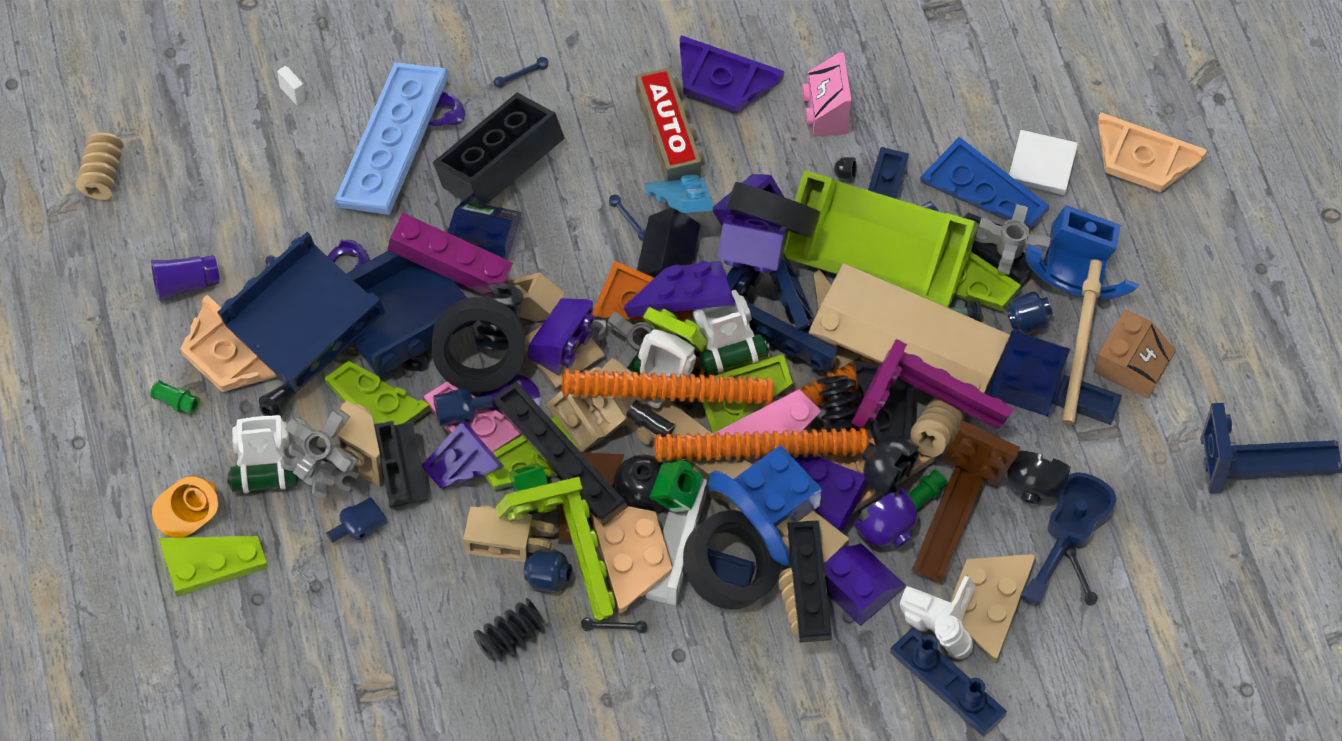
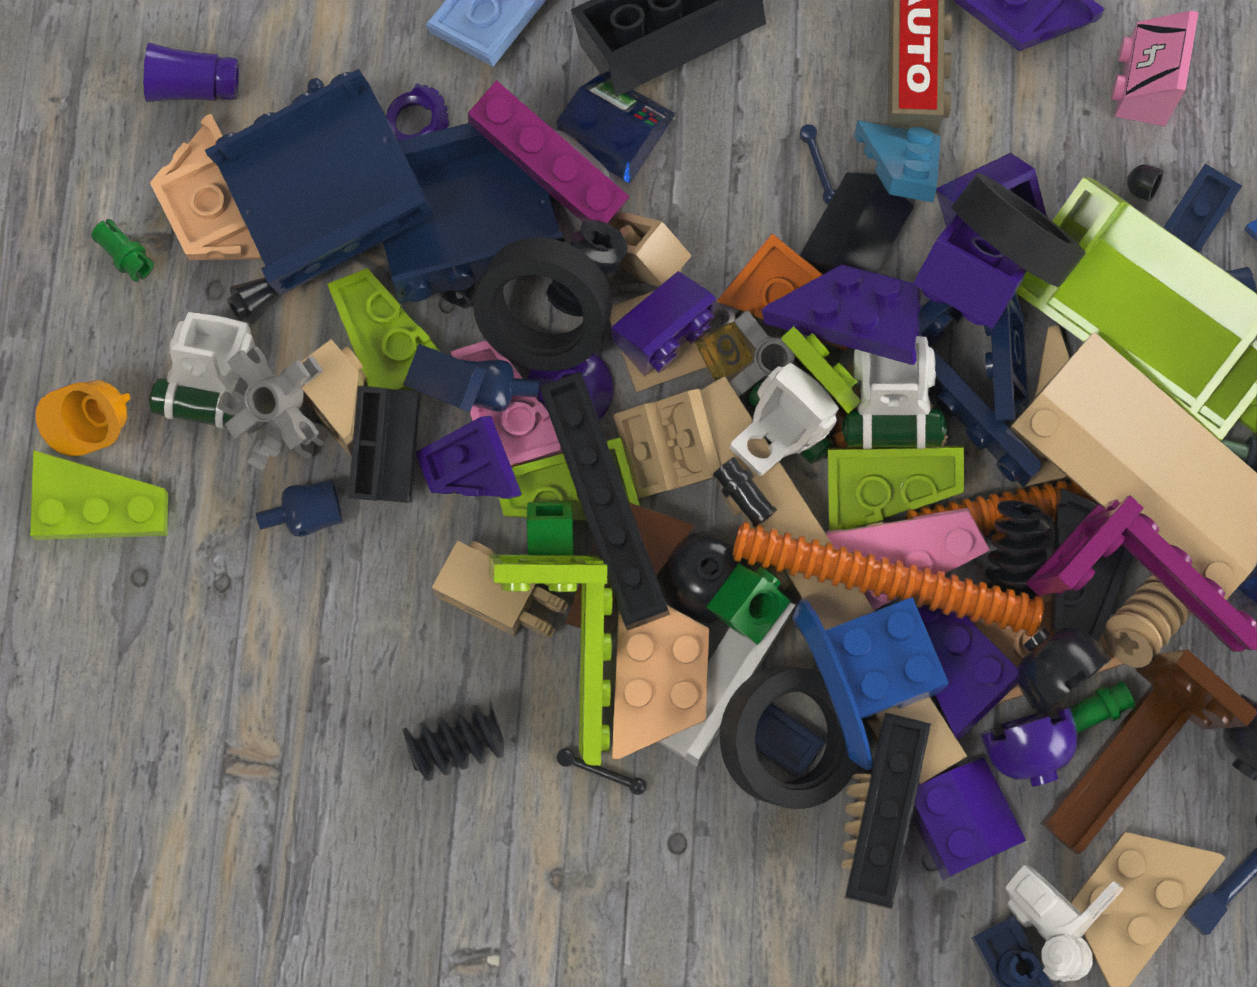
camera: 20 degrees right, 15 degrees up
dark blue head [523,549,573,593] -> none
orange piece [561,369,774,405] -> none
none -> dark blue tile [403,344,486,412]
none -> clear yellow tile [695,321,753,381]

